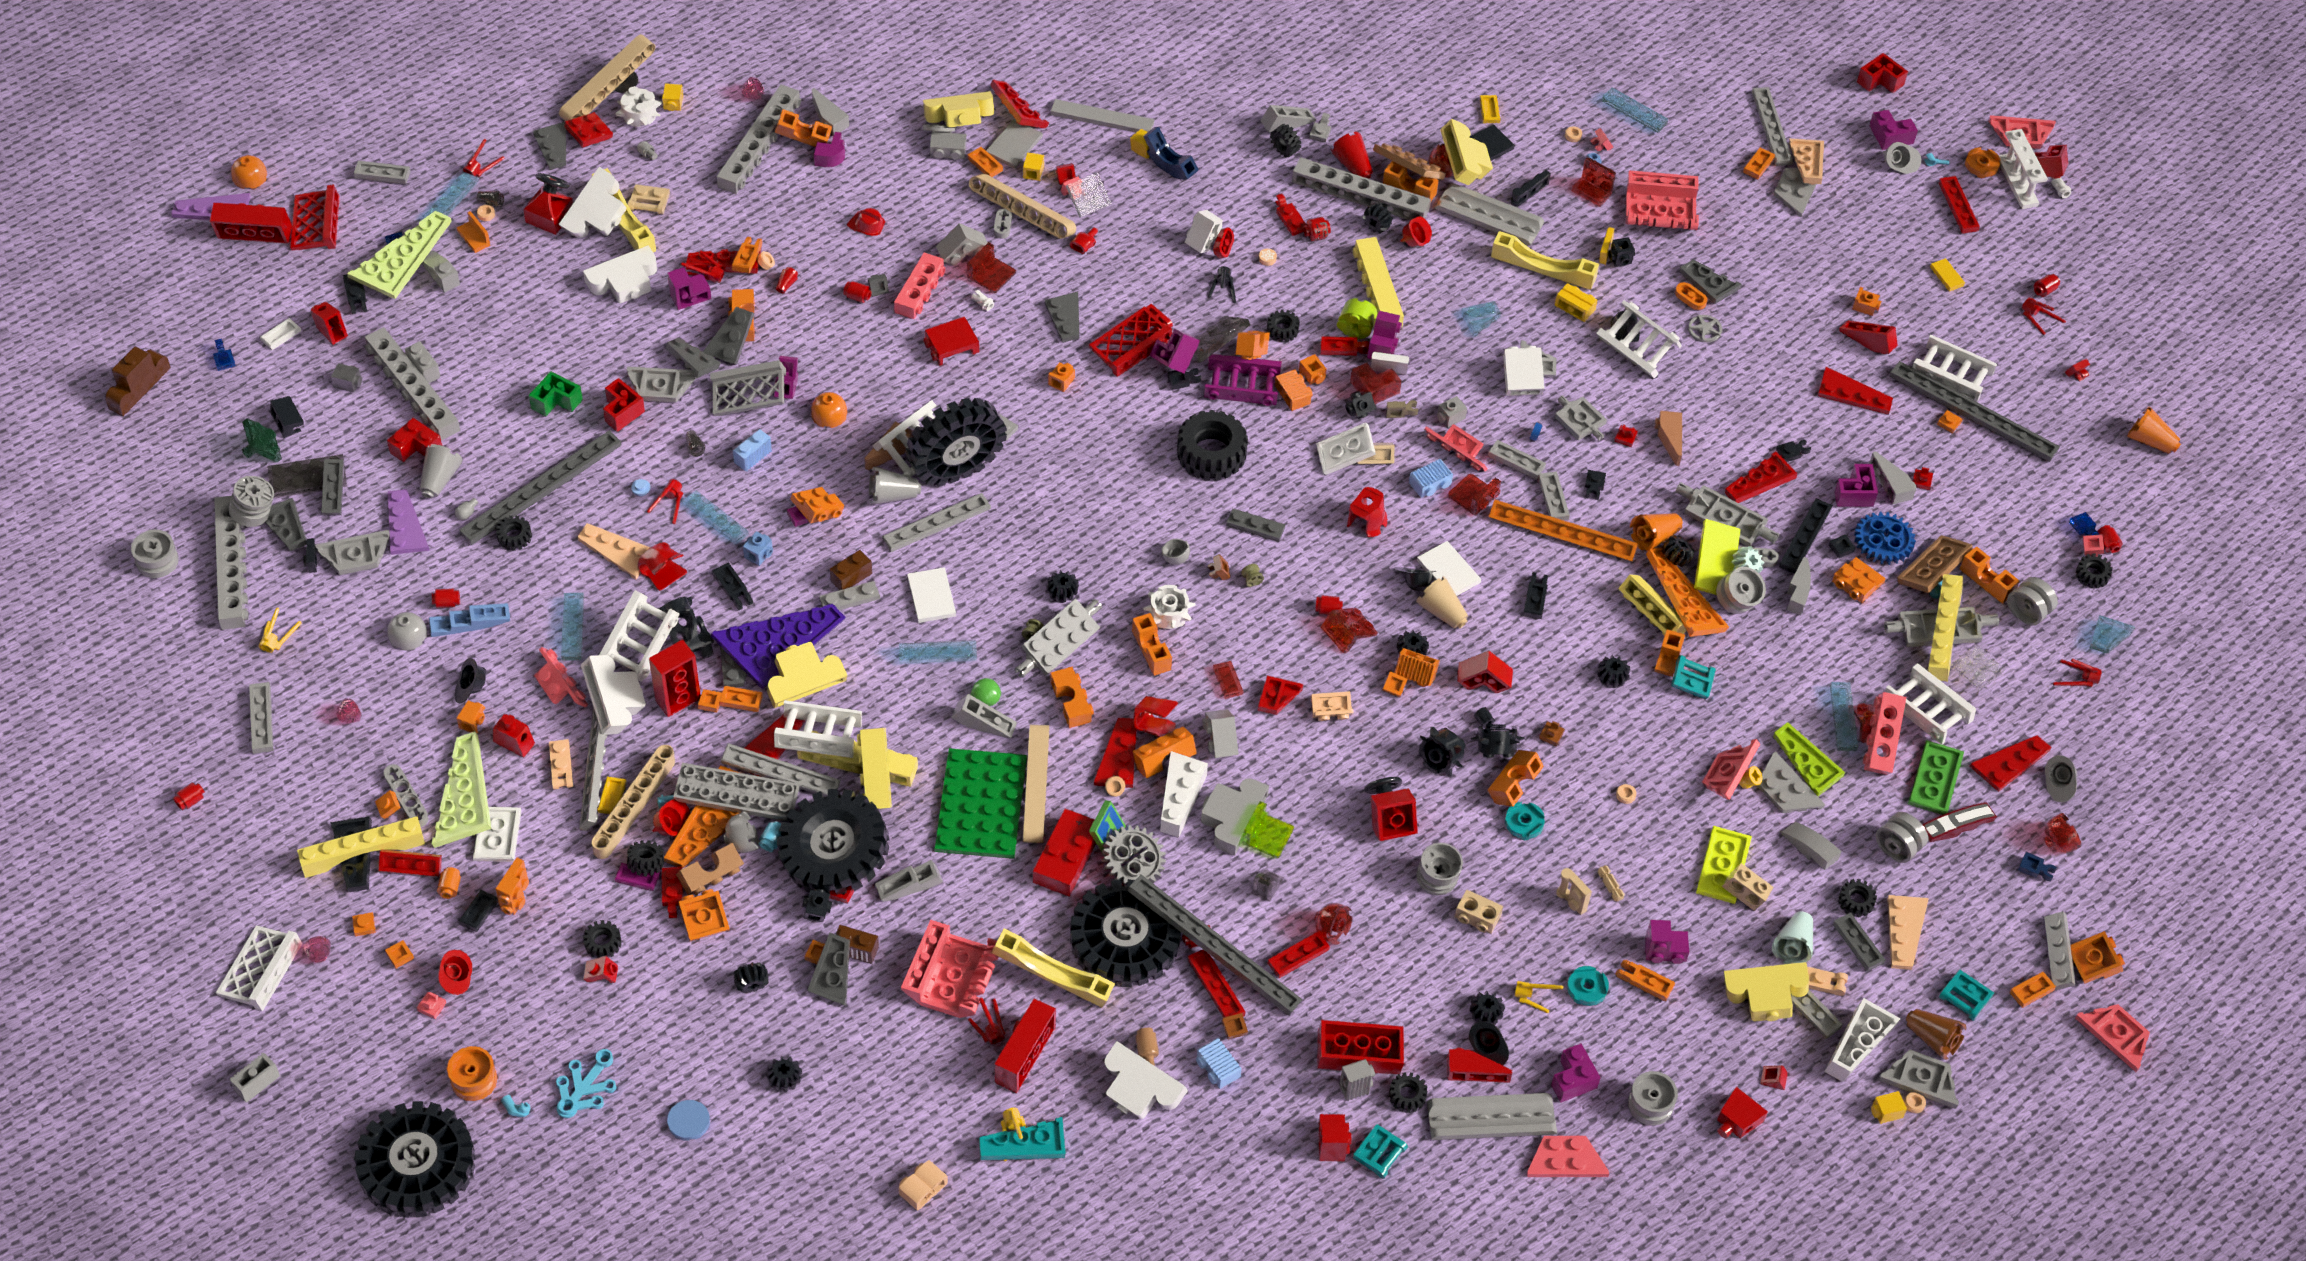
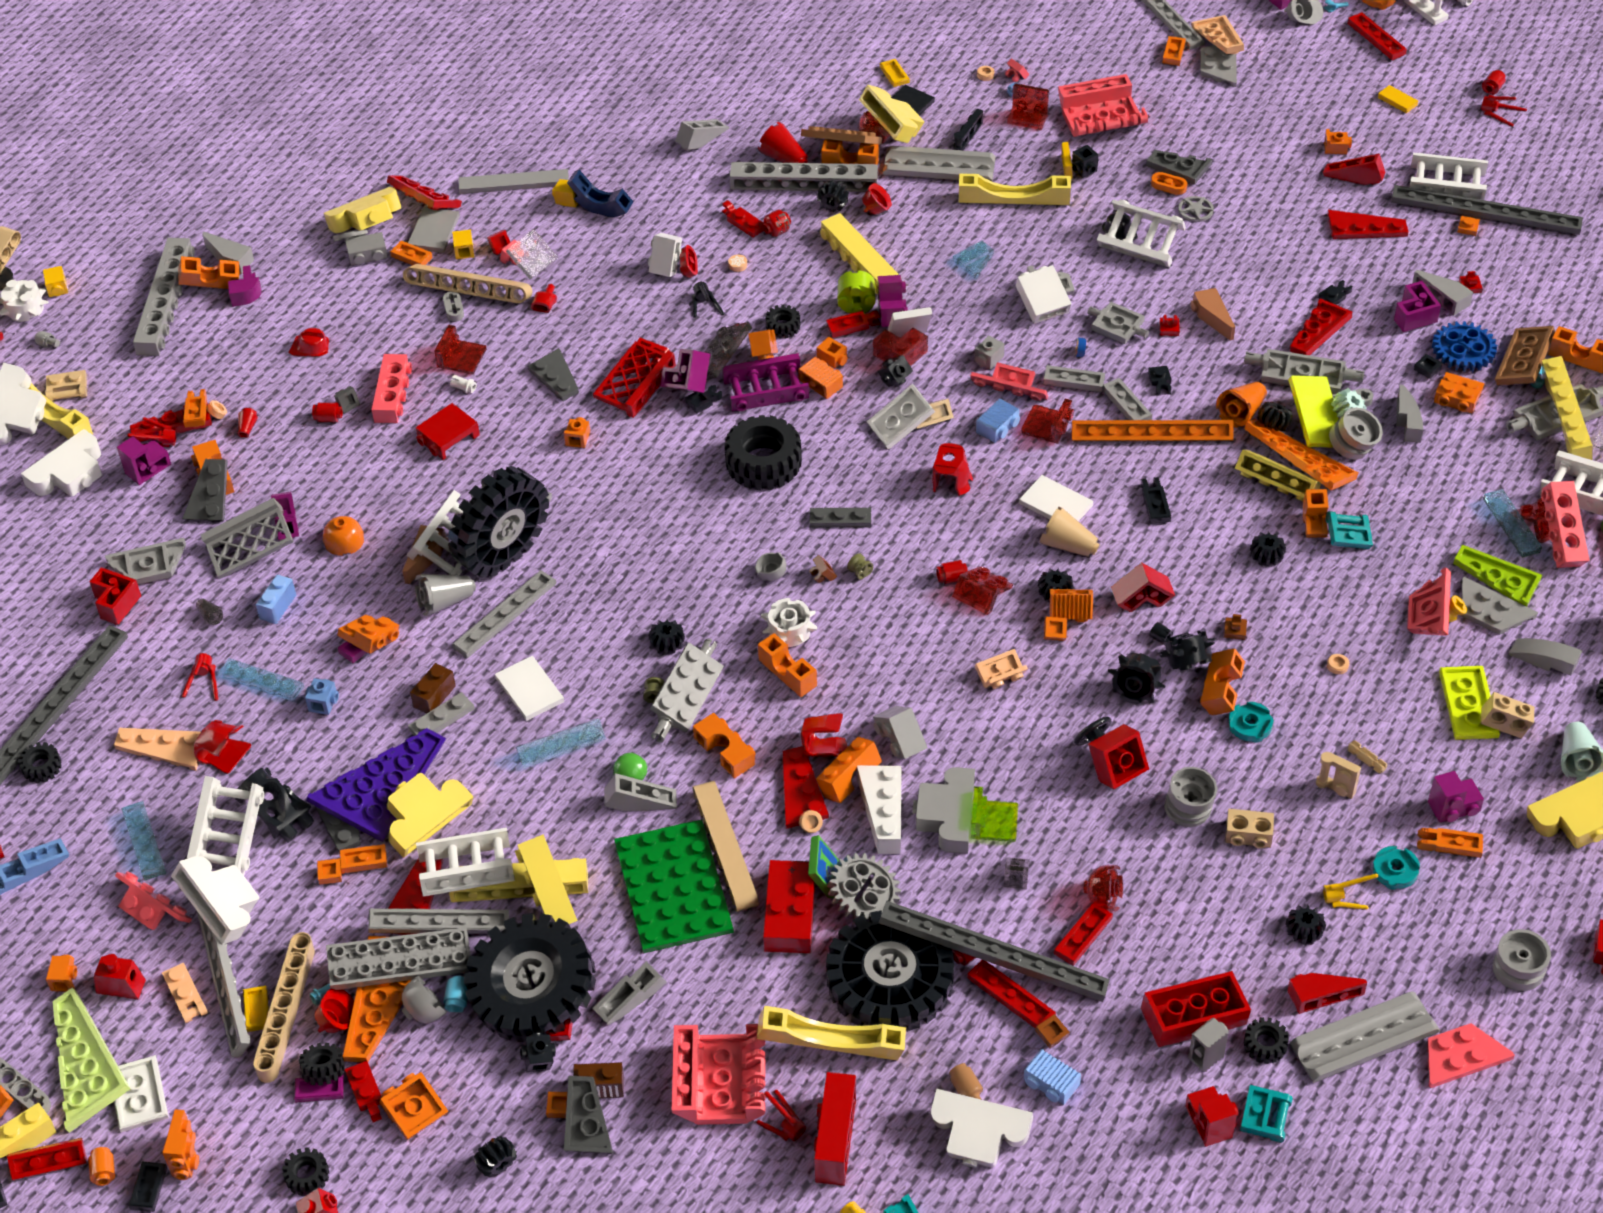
camera: 15 degrees left, 5 degrees down
black piece [455,658,486,704] -> none
green brick [529,371,583,417] -> none
light blue plate [631,479,650,496] -> none
red brick [649,639,701,717] -> none
dark grey wing [665,338,721,378] -> none
medium nougat arch [676,843,744,896] -> none
black hinge [712,562,754,610] -> none
clear pink cone [742,77,764,99] -> none
light grey brick [936,223,990,266] -> none
clear red tile [1213,661,1243,699] -> none
red wing [1258,675,1303,715] -> none
black tyre [1270,124,1301,158] -> none
light grey plate [1309,113,1331,143] -> none
dark tan plate [1386,400,1418,418] -> none
black piece [1393,567,1437,591] -> none
black piece [1469,1021,1509,1065] -> none
magenta brick [1551,1043,1601,1103] -> none
yellow brick [1554,283,1598,322] -> none
clear light blue plate [1602,87,1668,133] -> none
black plate [1779,498,1833,574] -> none
red tile [2065,358,2090,382] -> none

